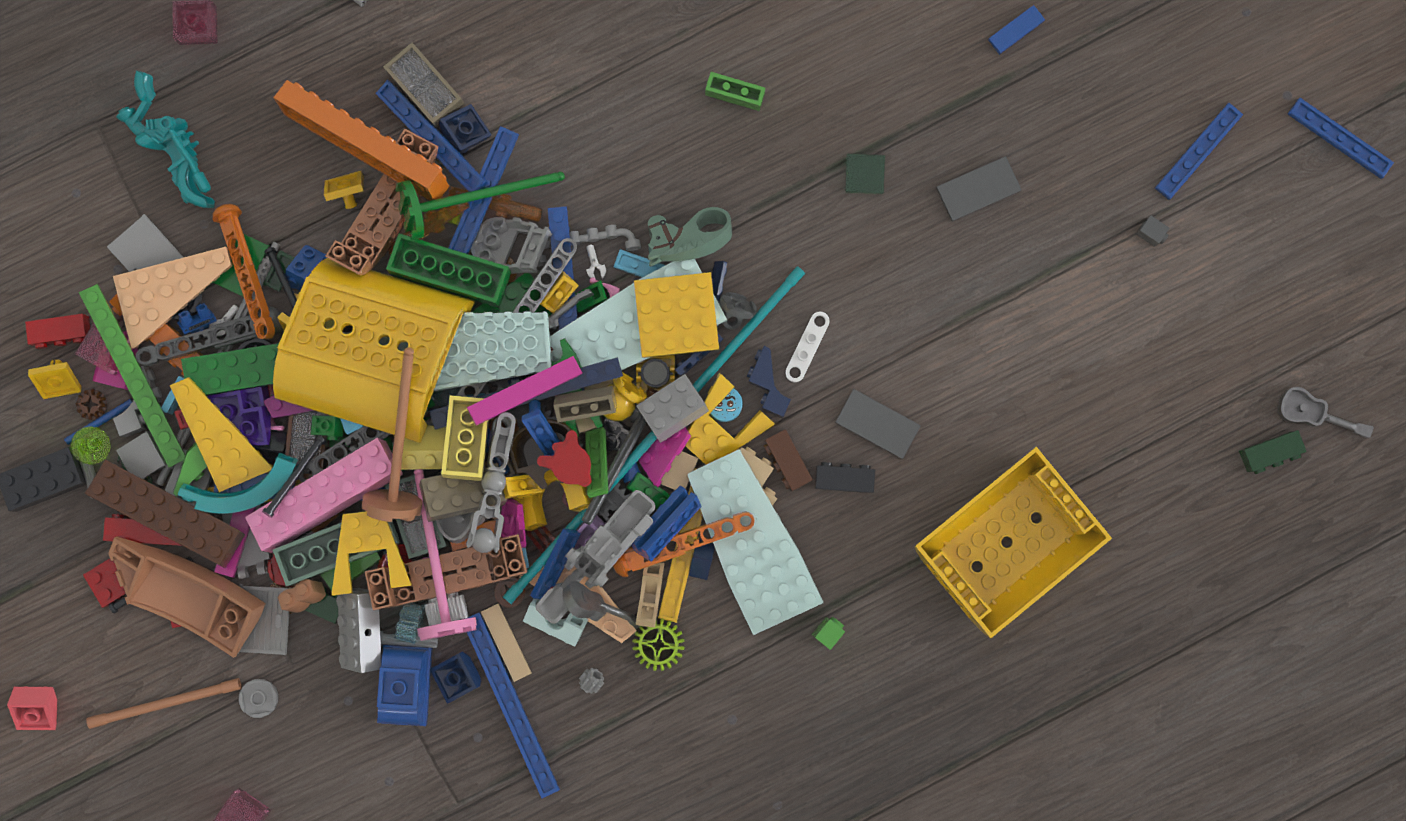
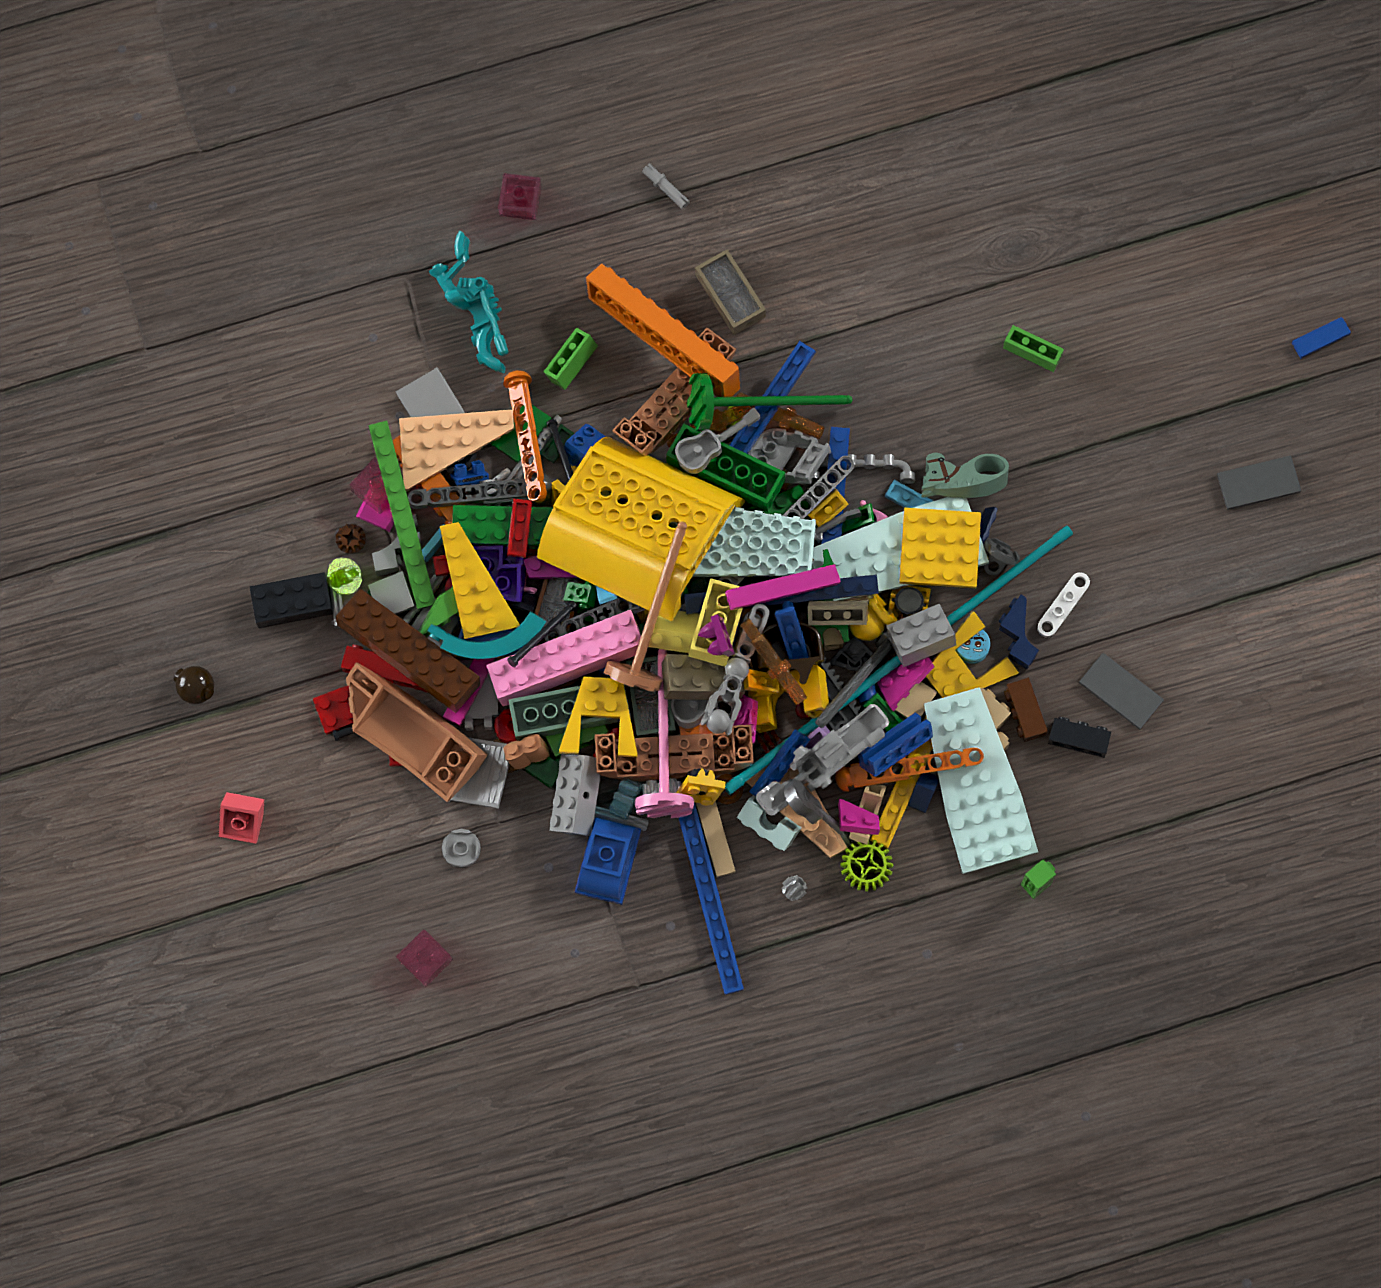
camera: 15 degrees right, 10 degrees down
red brick [25,314,92,349] -> none
yellow tile [28,359,81,399] -> none
blue bar [64,399,133,445] -> none
nougat piece [86,678,242,729] -> none
yellow tile [324,170,364,209] -> none
blue tile [375,80,488,192] -> none
dark blue slope [430,652,481,704] -> none
dark blue slope [438,104,492,154] -> none
red tile [537,430,592,487] -> none
bright green tile [585,427,608,498] -> none
white bar [586,245,606,279] -> none
dark blue wing [675,334,723,377] -> none
clear green tile [845,154,885,194] -> none
yellow slope [915,447,1112,638] -> none
none -> red tile [507,499,532,558]
none -> bright green brick [544,328,598,390]
none -> light grey piece [675,408,760,474]
none -> yellow piece [676,768,725,806]
none -> magenta tile [698,614,735,657]
none -> clear orange piece [740,618,807,705]
none -> dark pink wing [838,799,880,835]

